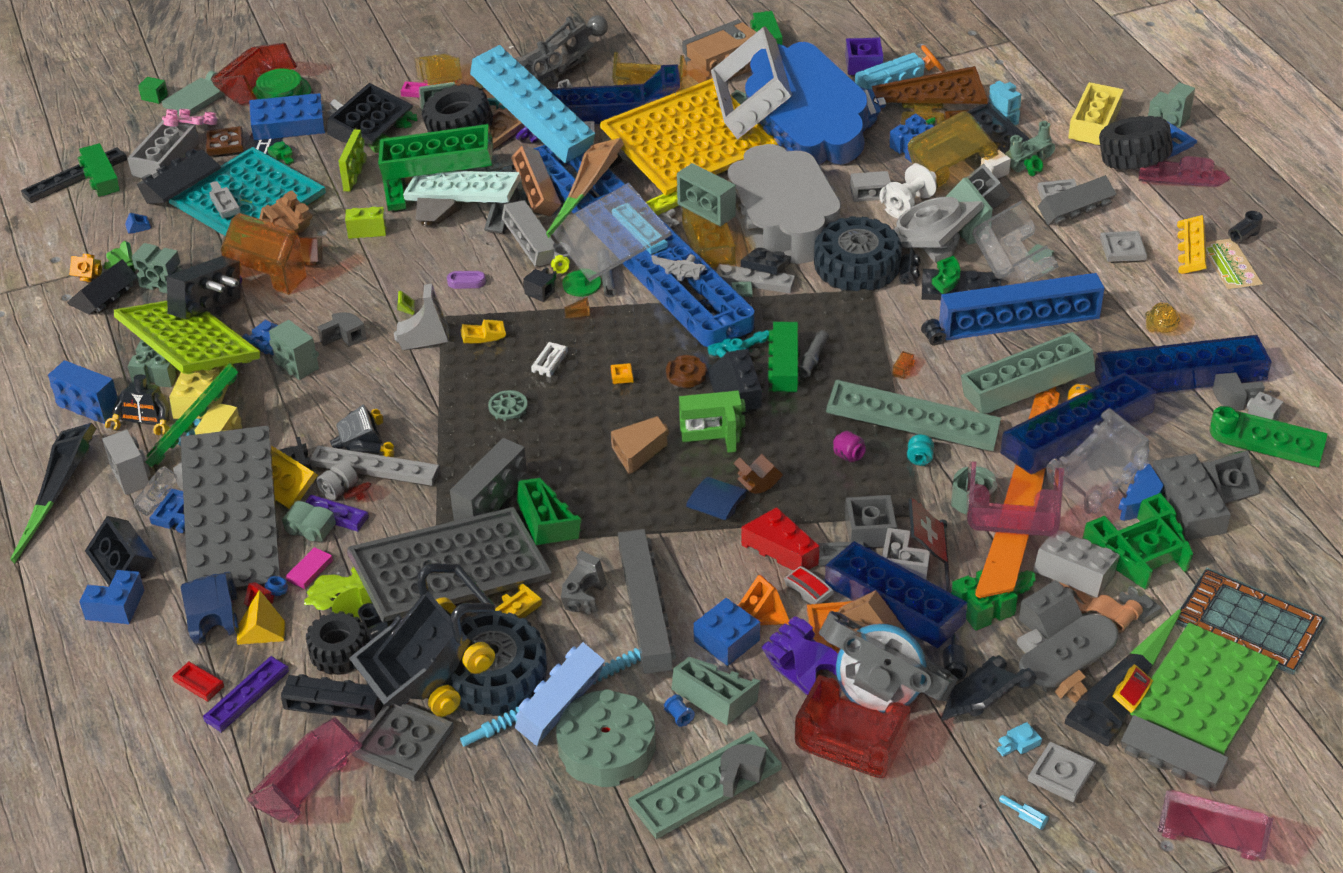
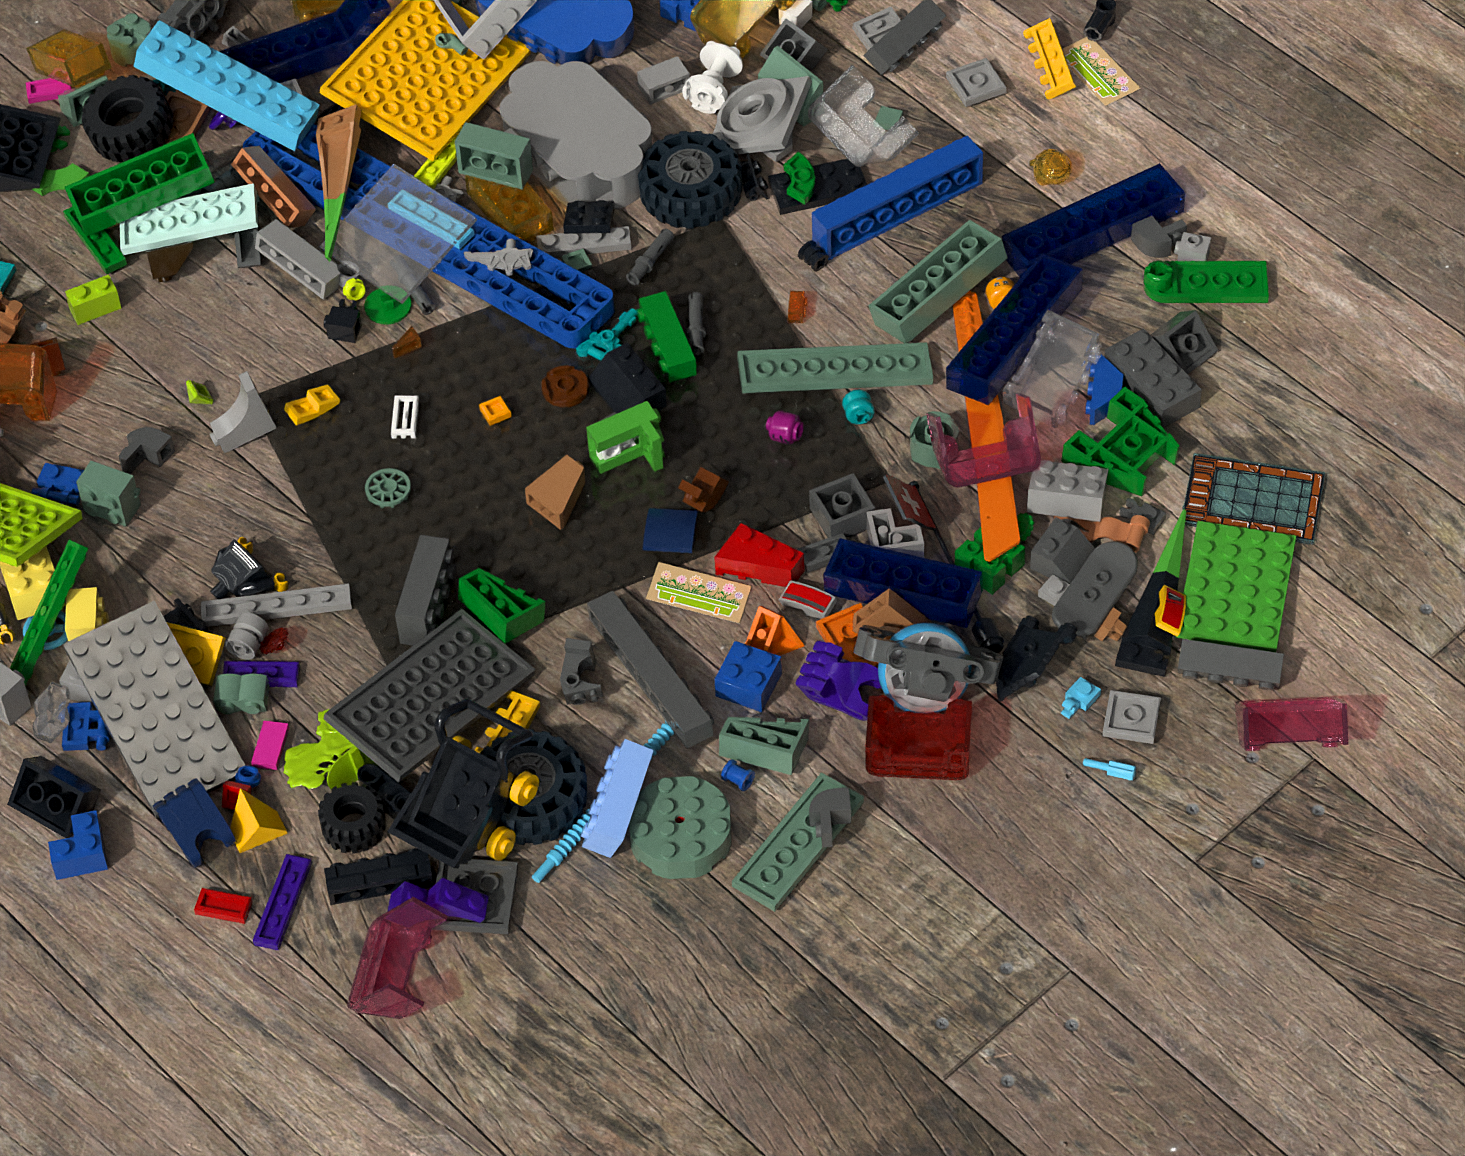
camera: 20 degrees left, 10 degrees up
lime plate [338,129,367,192] -> none
medium lavender tile [447,271,486,289] -> none
none -> dark purple arch [387,878,489,925]
none -> sand green arm [435,33,469,56]
none -> dark grey pin [626,228,675,285]
none -> sticker [646,562,751,623]

